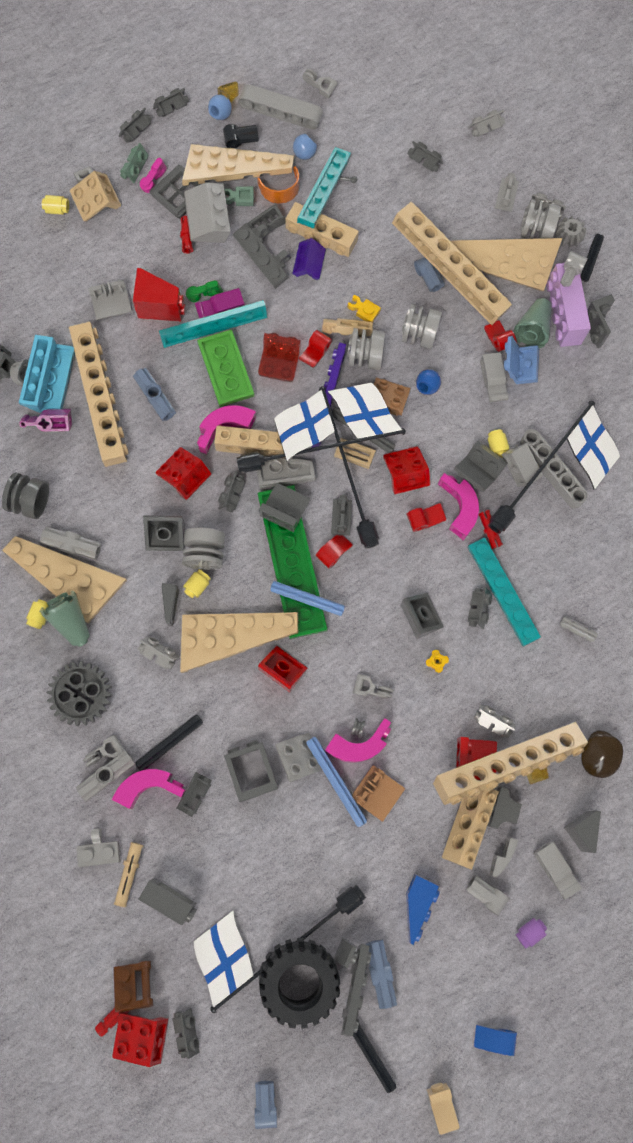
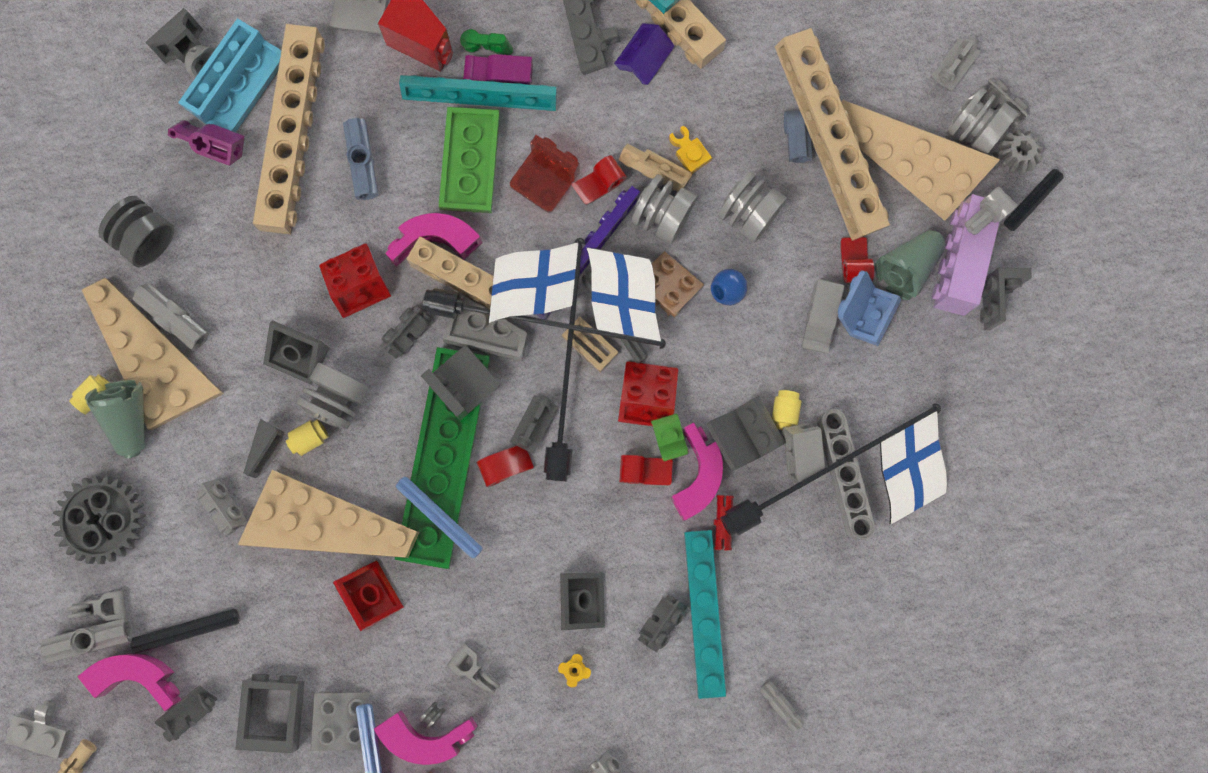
camera: 25 degrees right, 5 degrees up
none -> bright green bracket [651,414,689,461]

